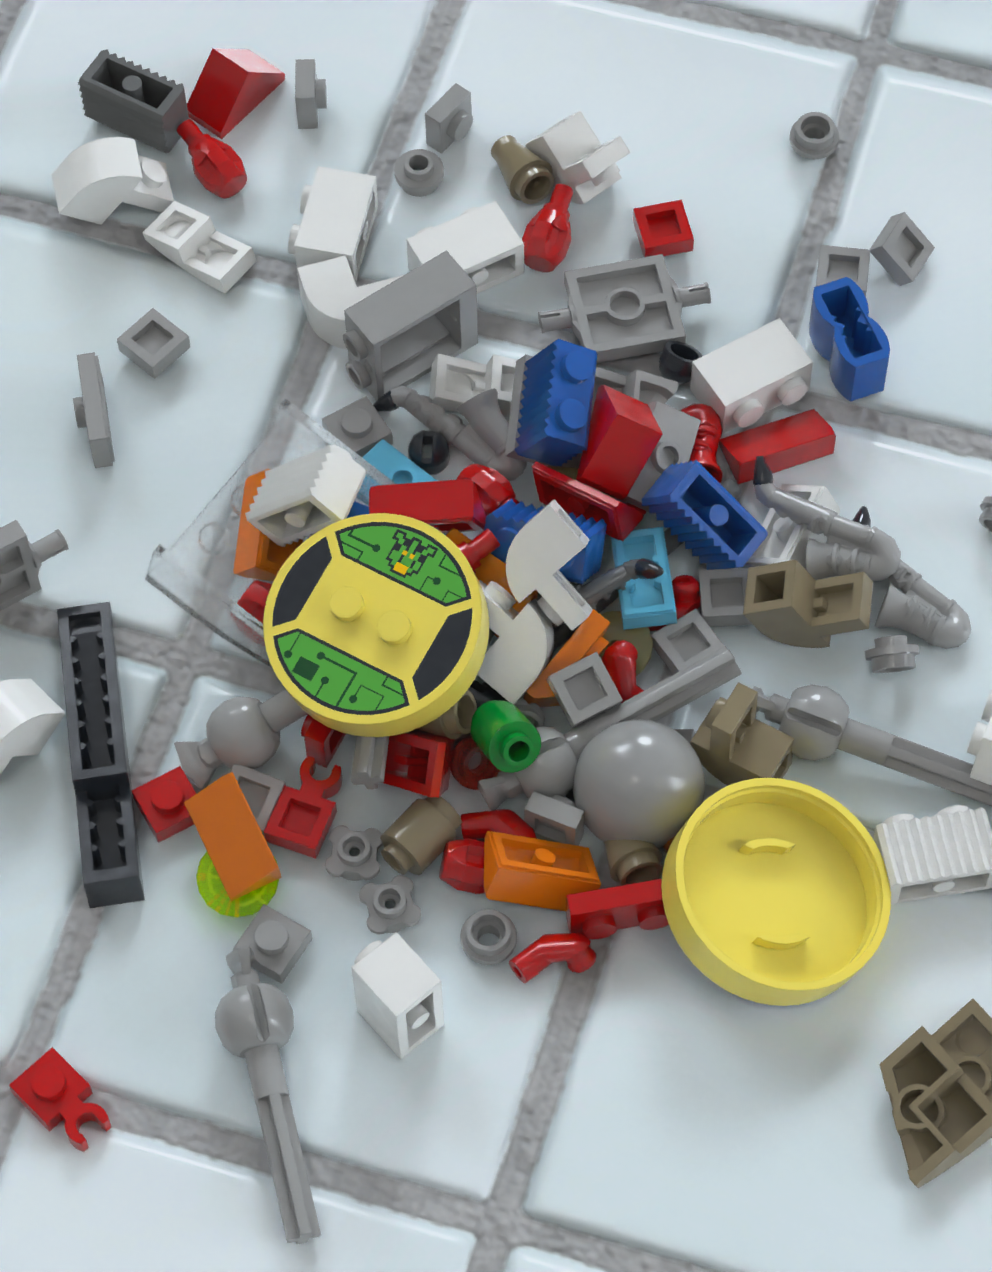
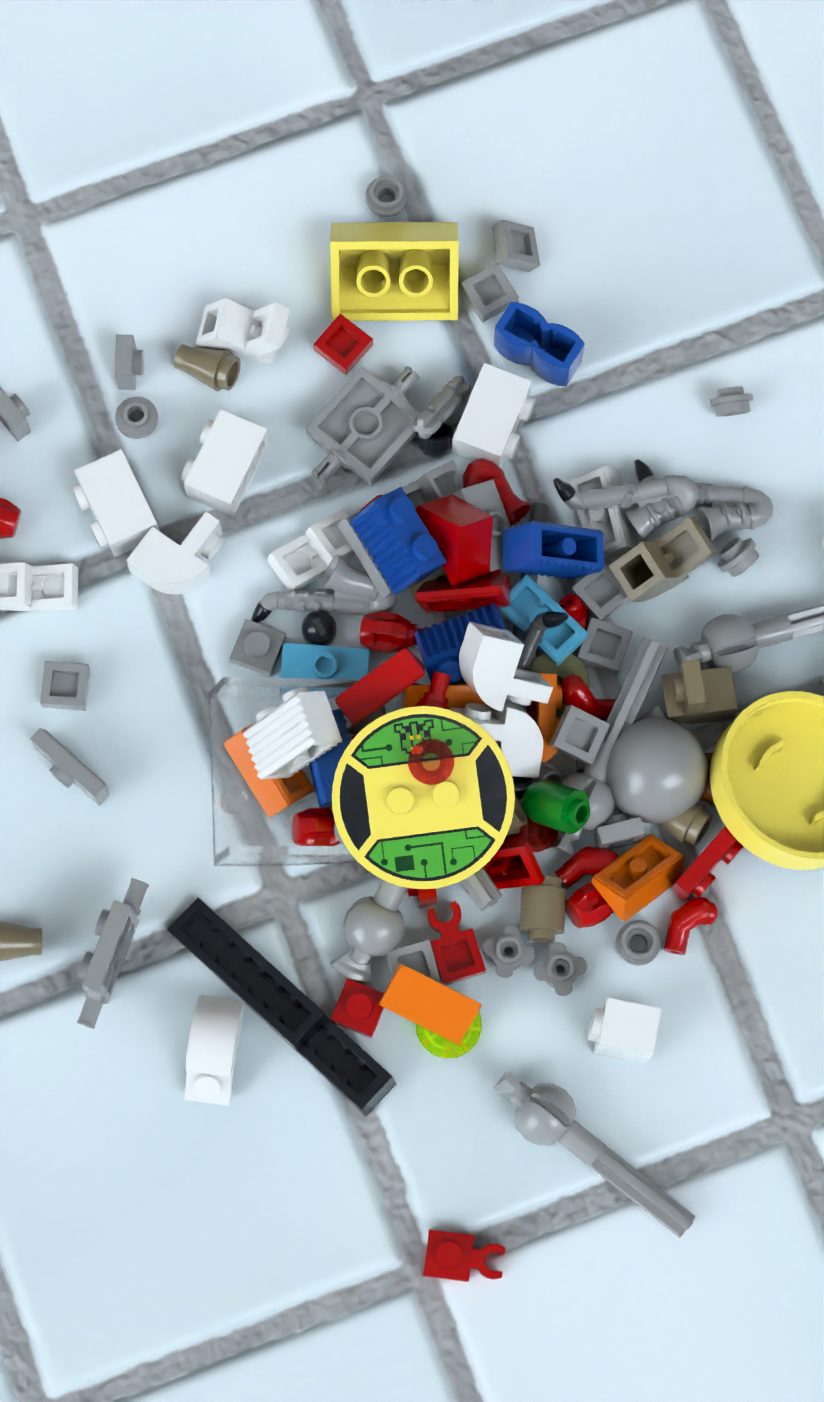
camera: 40 degrees left, 15 degrees up
light grey plate [233,904,312,984] -> none
light grey window [343,250,478,401] -> none
red piece [522,184,574,272] -> none
red slope [719,409,836,485] -> none
none -> light yellow slope [330,222,459,321]
none -> clear red plate [408,739,454,785]
none -> light grey axle [412,376,471,439]

